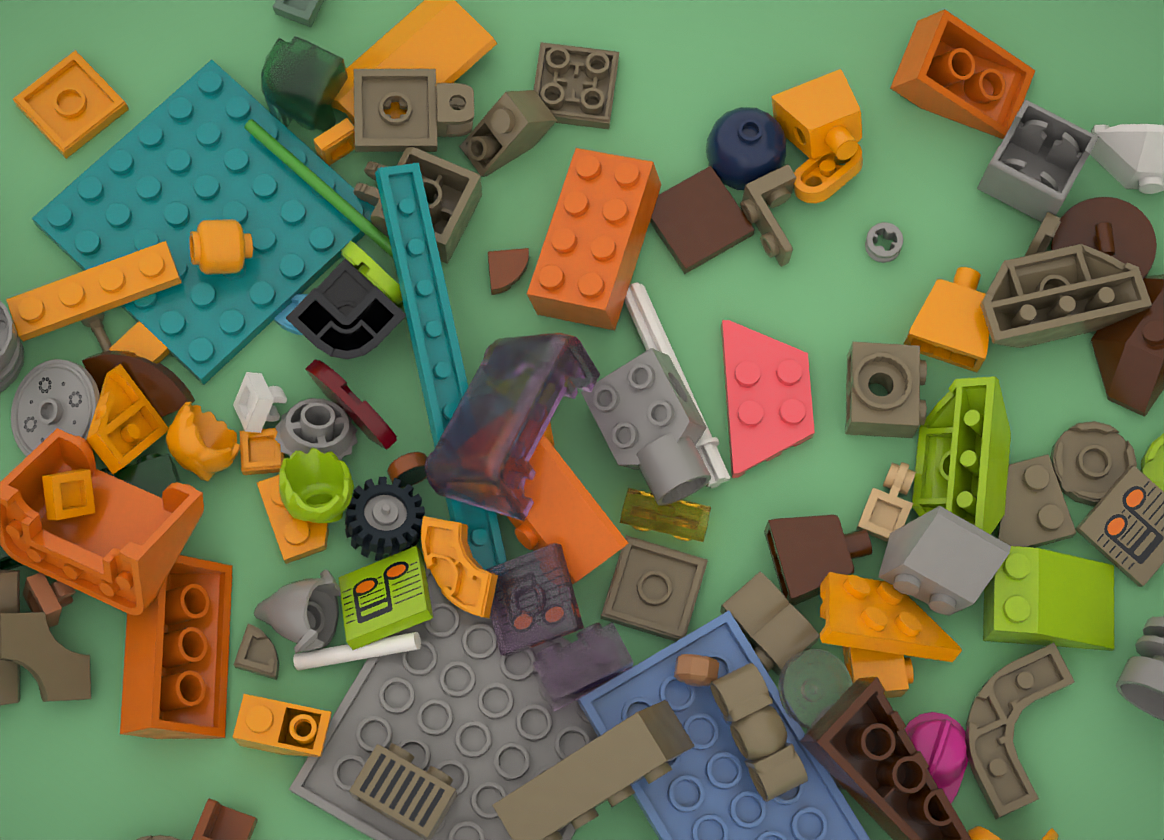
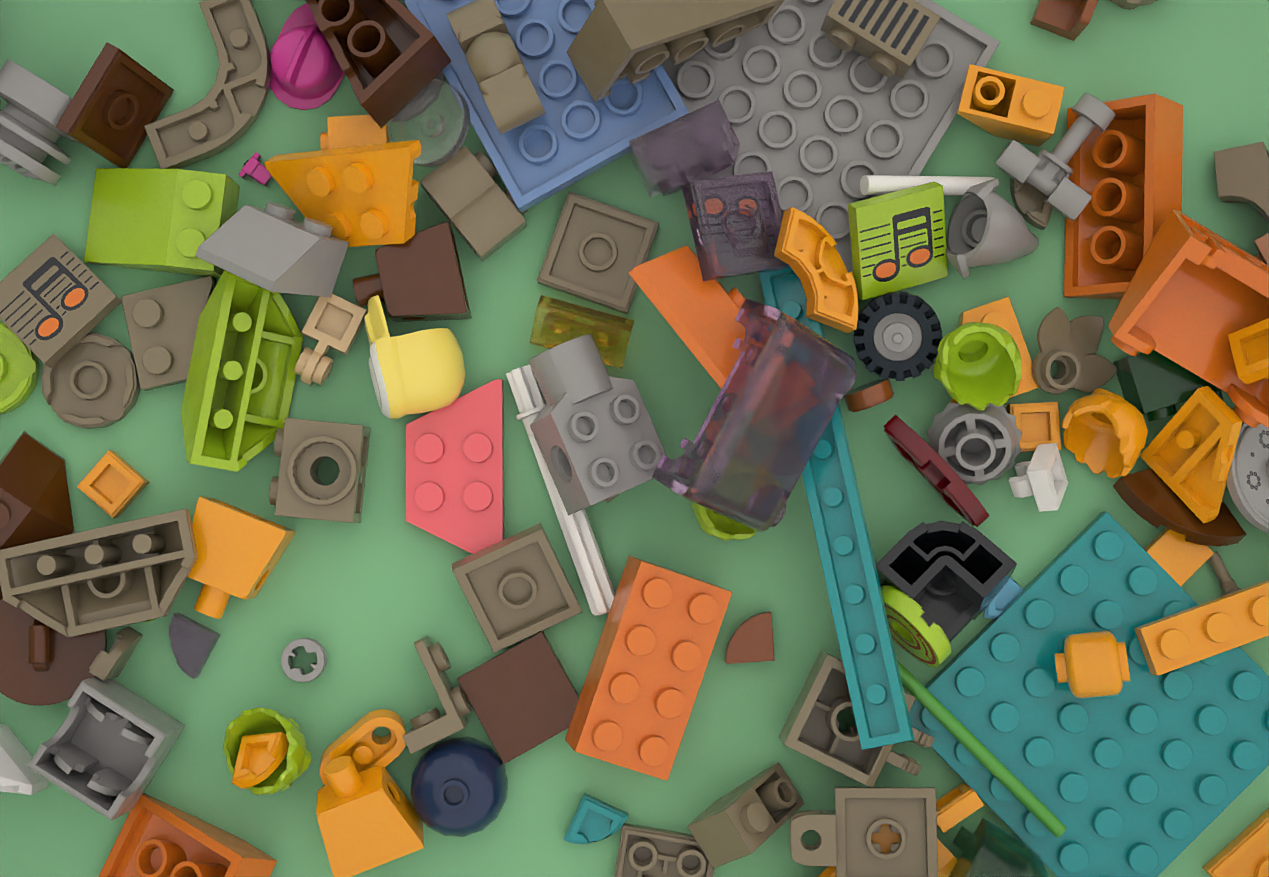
camera: 175 degrees left, 15 degrees up
medium nougat tile [674,654,719,687] -> none
none -> reddish brown tile [56,42,174,168]
none -> light orange tile [77,450,149,518]
none -> tile [169,612,221,679]
none -> lime hair [223,707,312,795]
none -> light orange tile [231,732,289,789]
none -> dark pink piece [238,152,272,186]
none -> light yellow piece [364,295,466,419]
none -> dark tan plate [452,523,582,653]
none -> teal tile [563,793,628,844]
none -> light grey bar [993,93,1116,221]
none -> dark tan plate [1032,307,1117,394]

